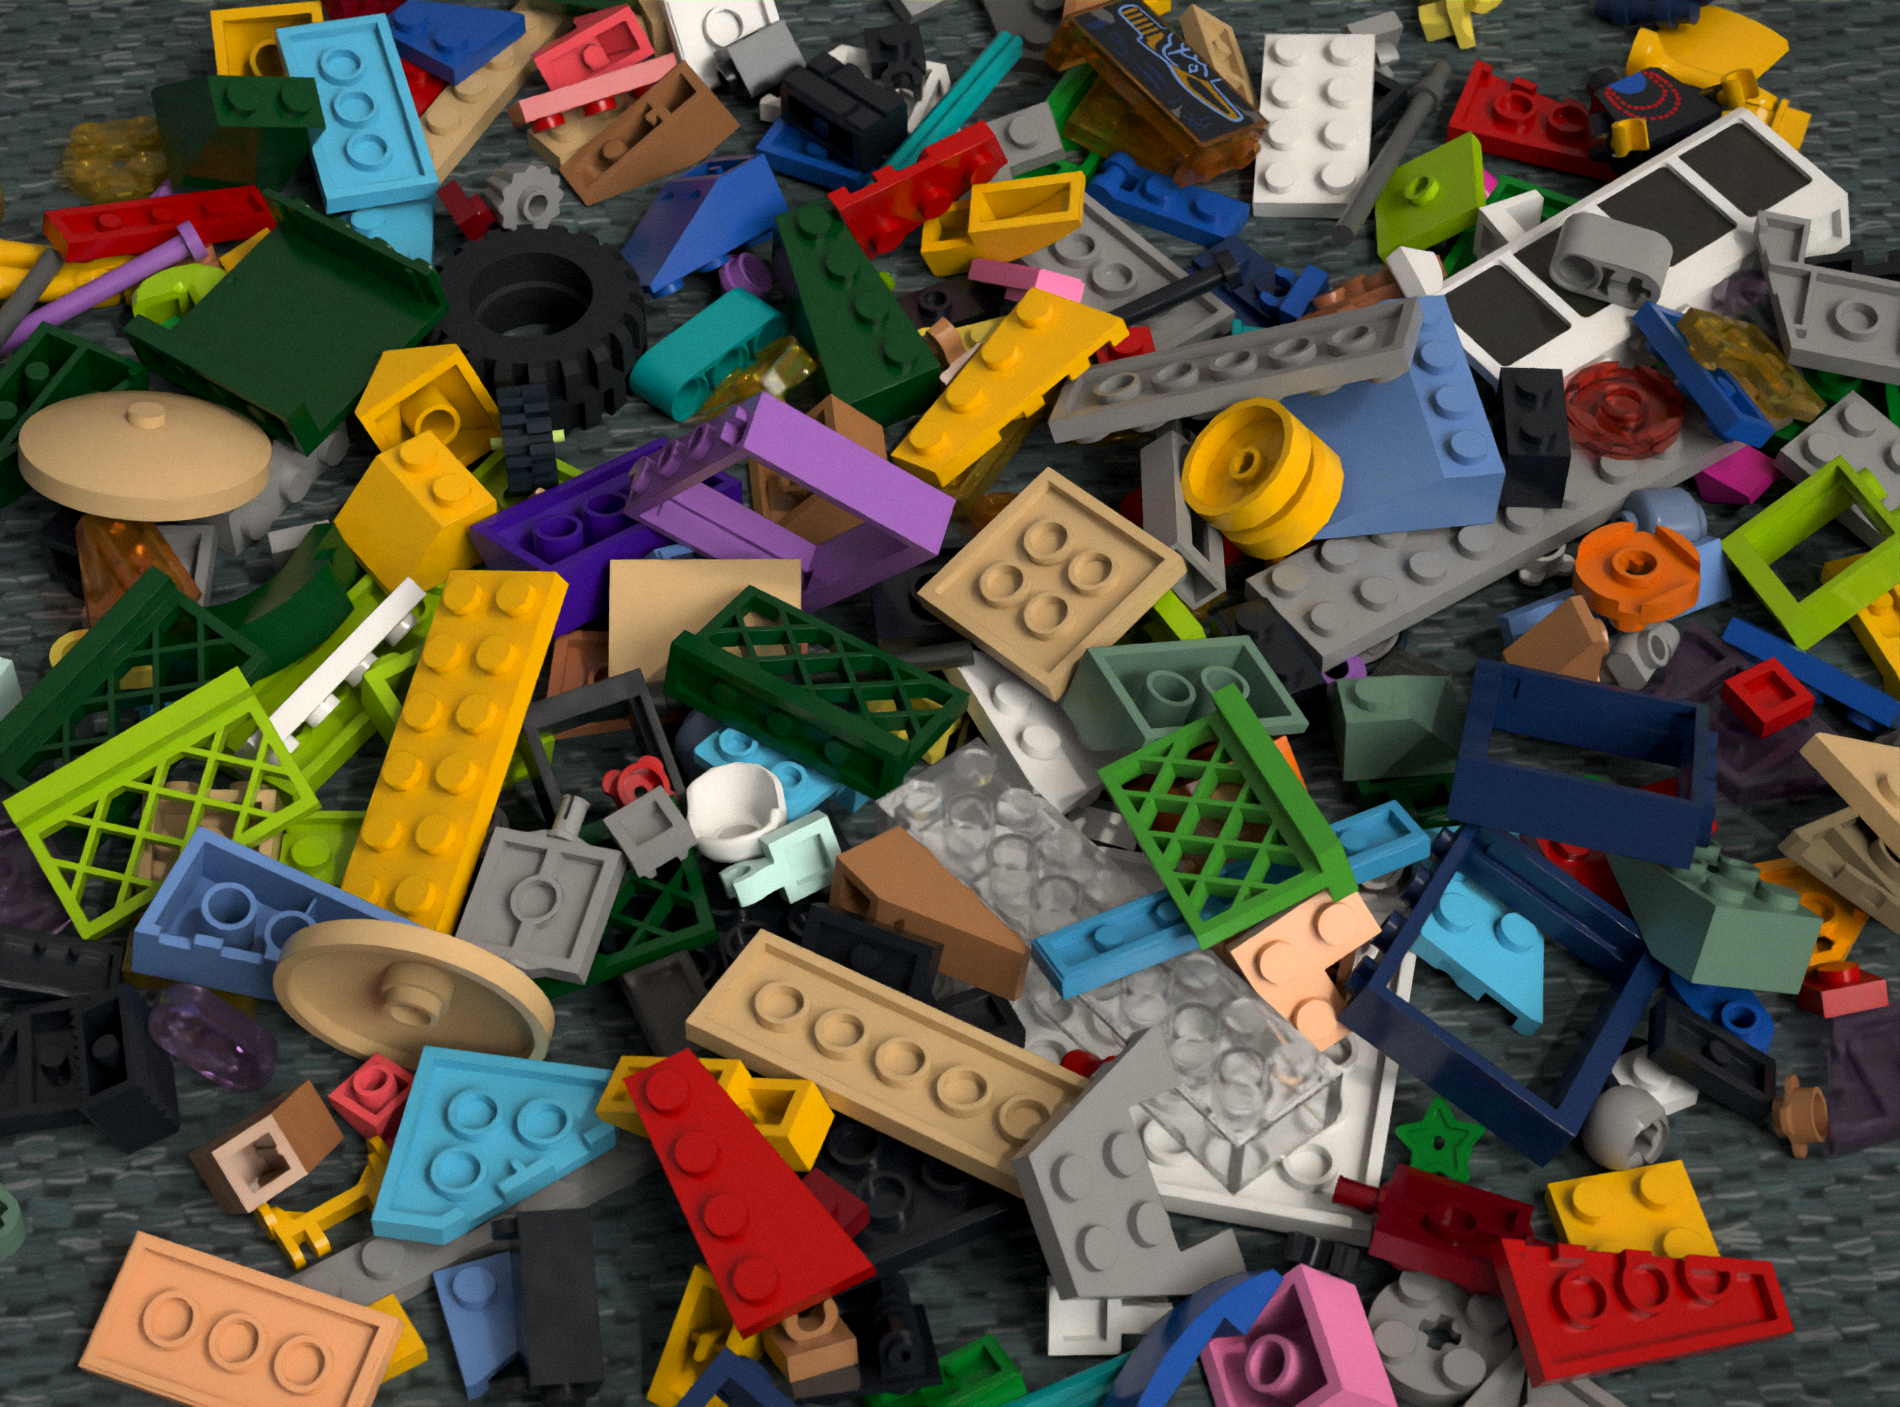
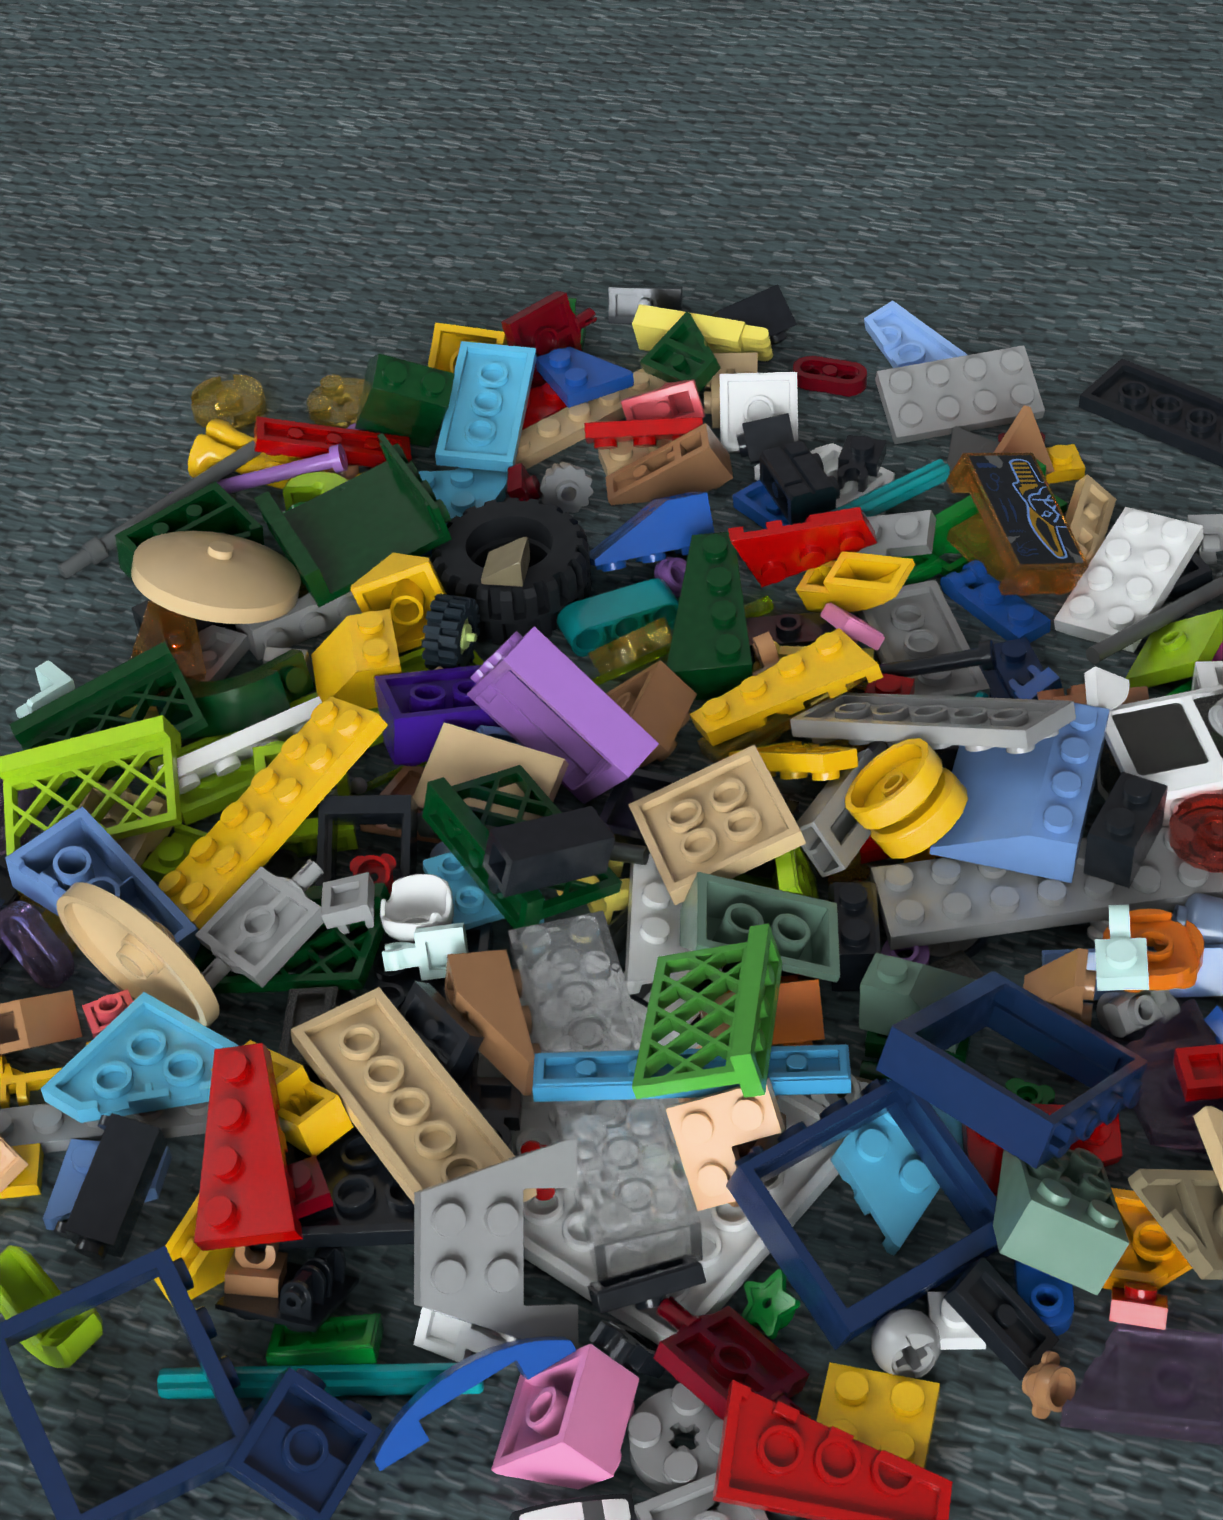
camera: 30 degrees right, 5 degrees down
none -> dark tan slope [481,537,530,586]
none -> black brick [482,806,615,897]
none -> black plate [587,1254,706,1314]
none -> yellow wing [729,741,858,781]
none -> light aqua plate [1095,904,1149,991]

